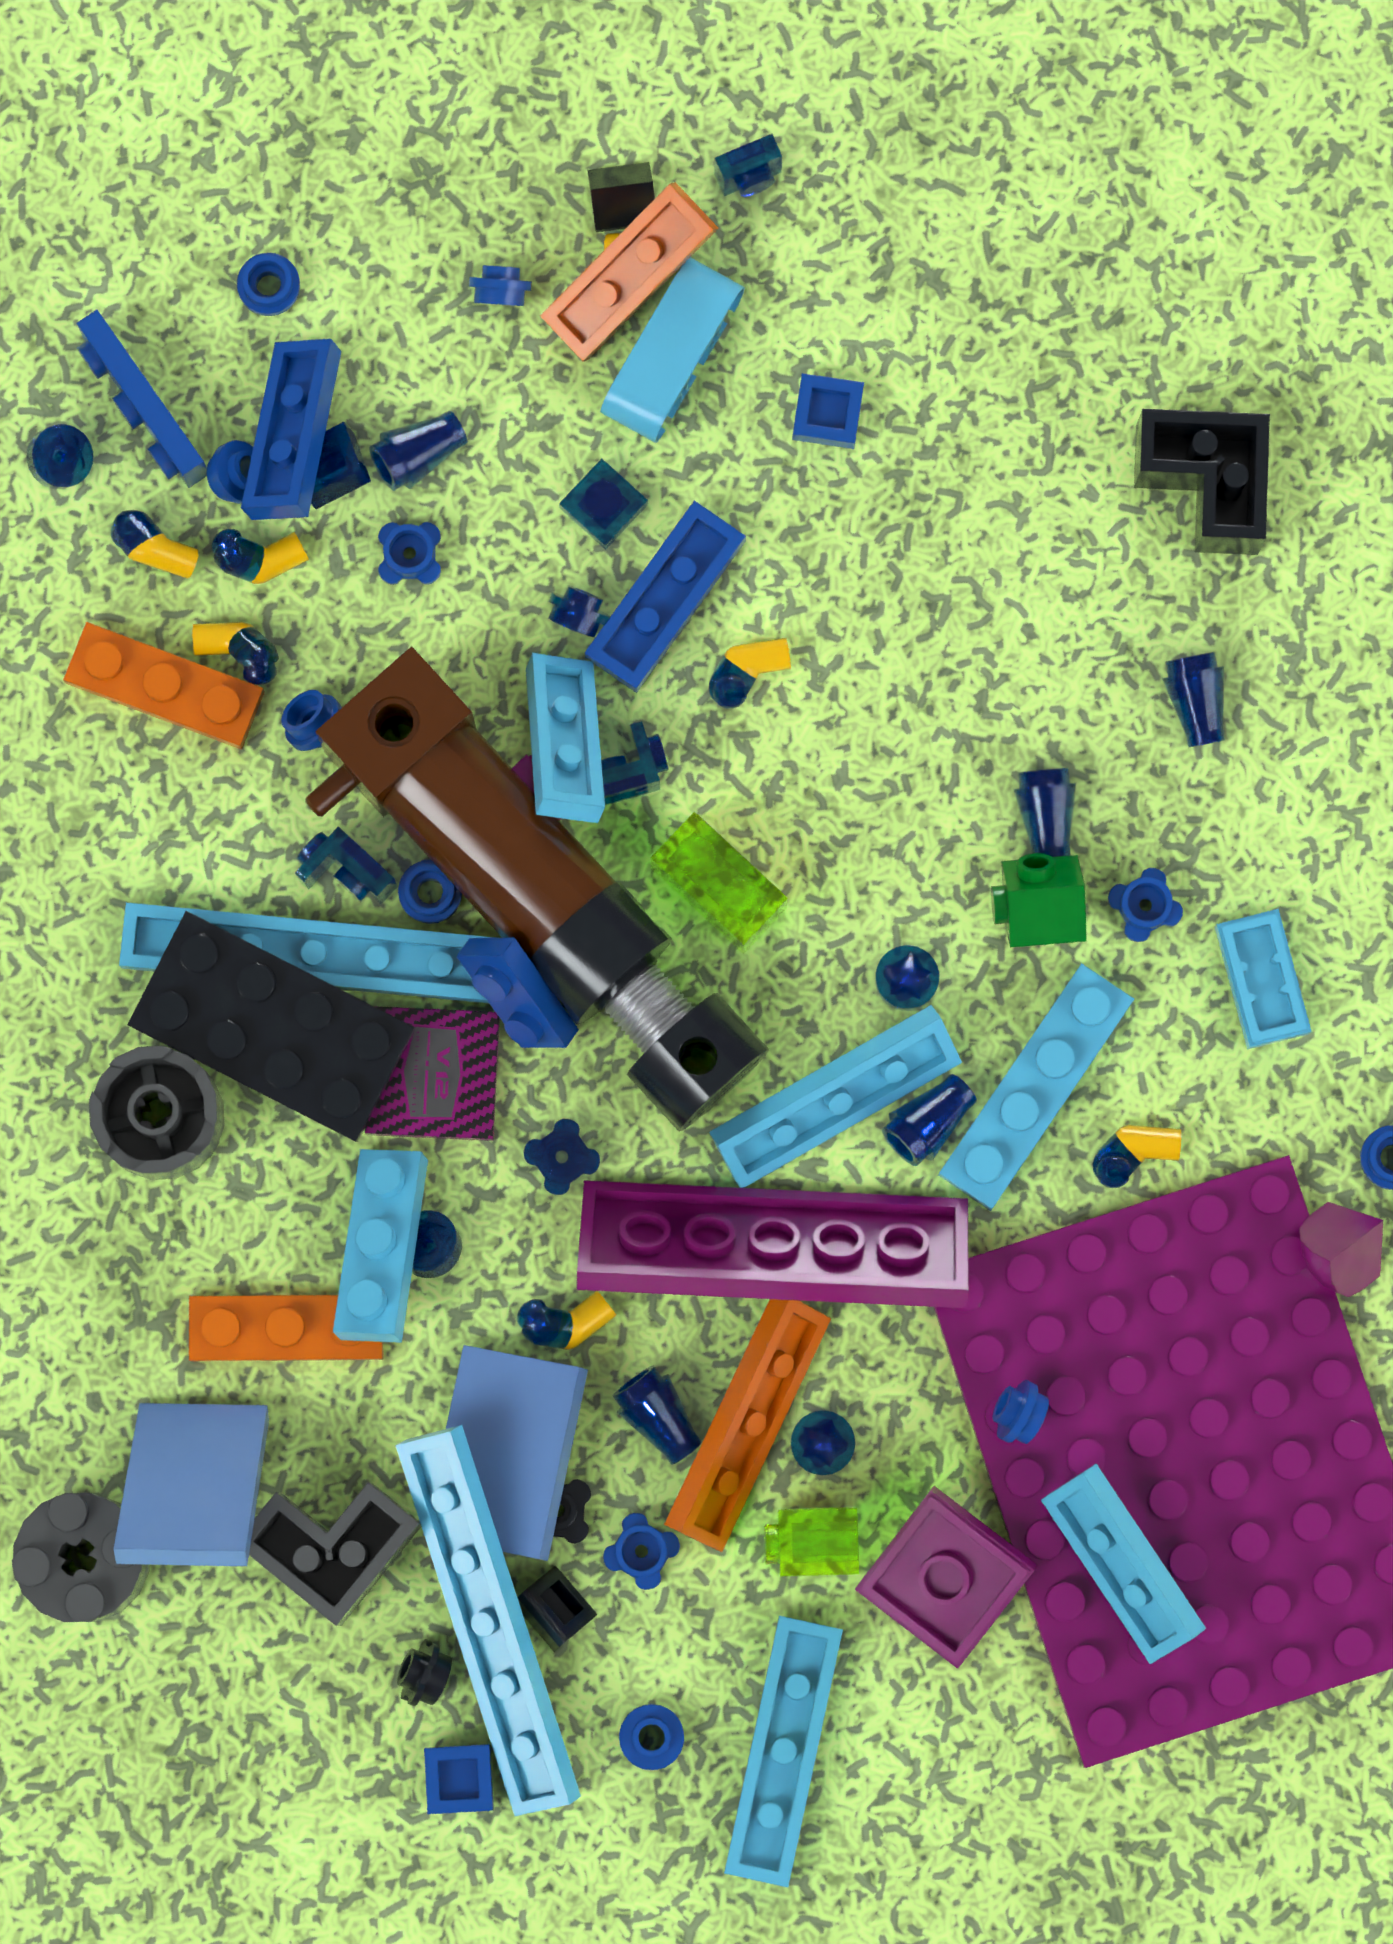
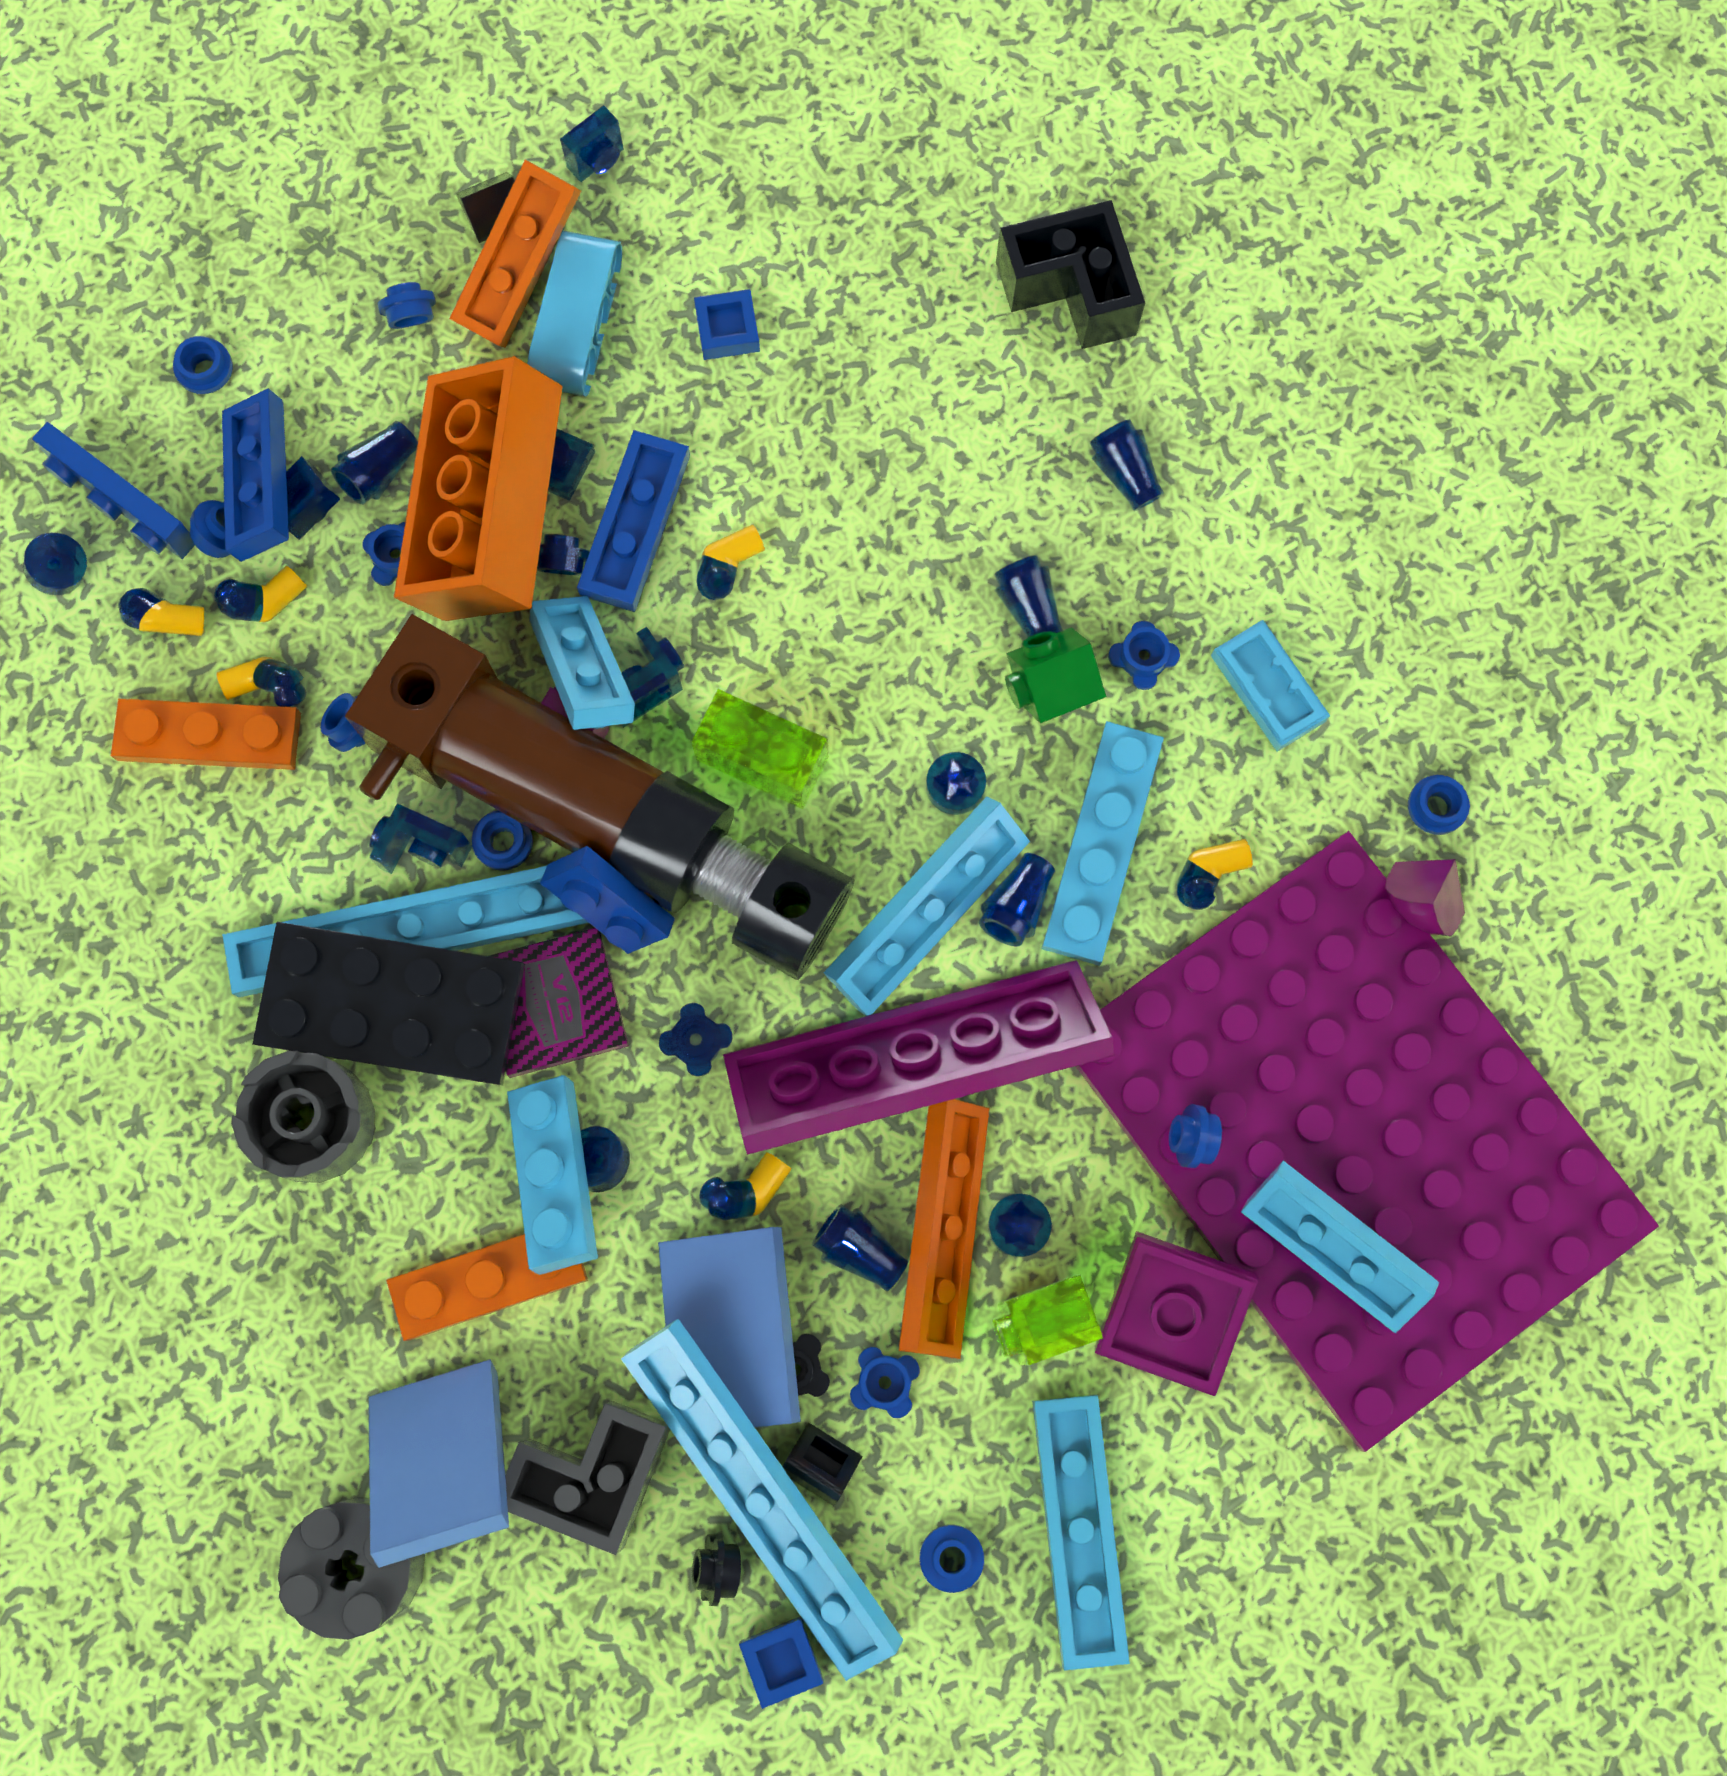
camera: 20 degrees left, 5 degrees down
none -> orange brick [394,356,563,621]

